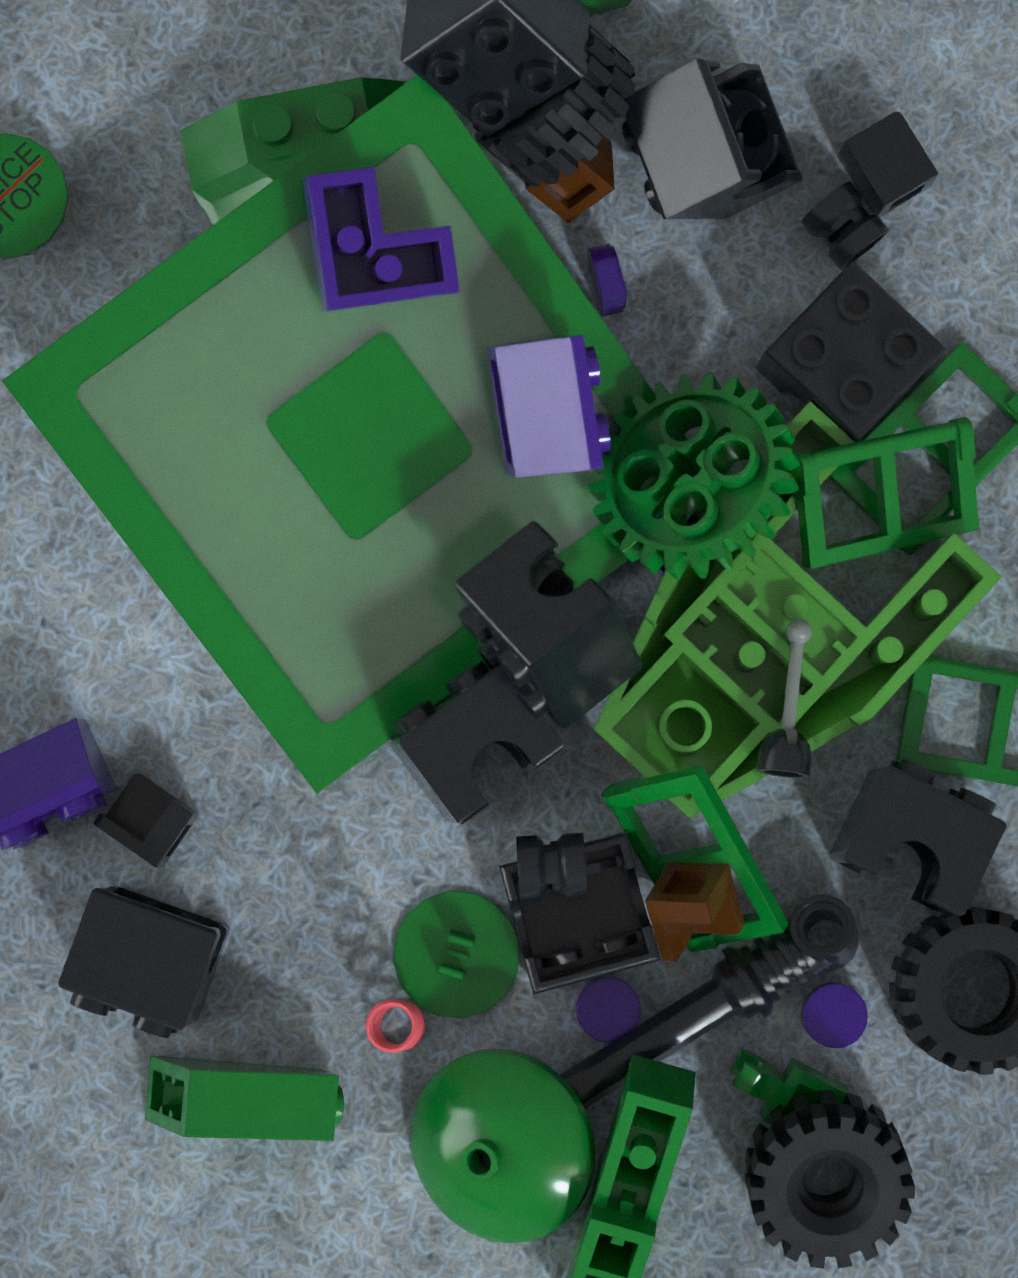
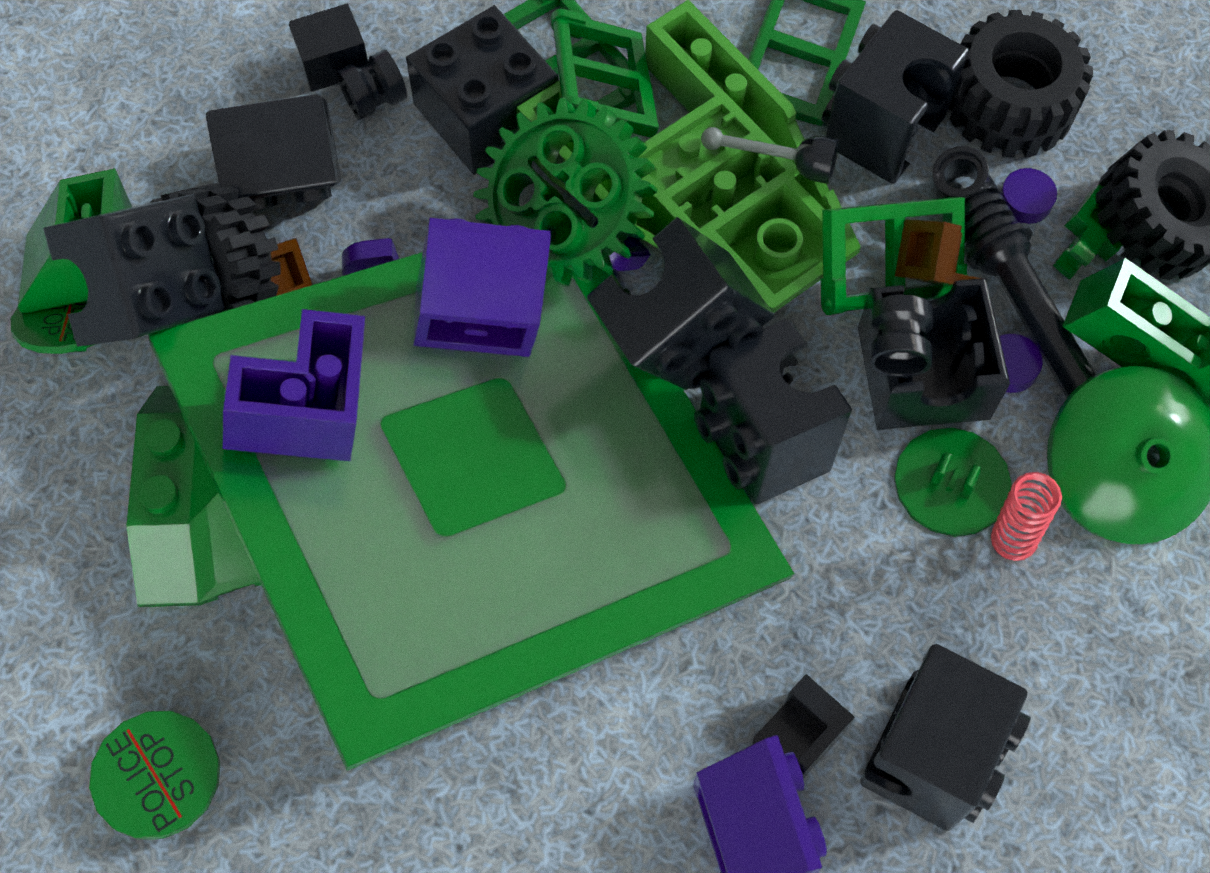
camera: 80 degrees left, 20 degrees down
green slope [145,1055,344,1141] -> none

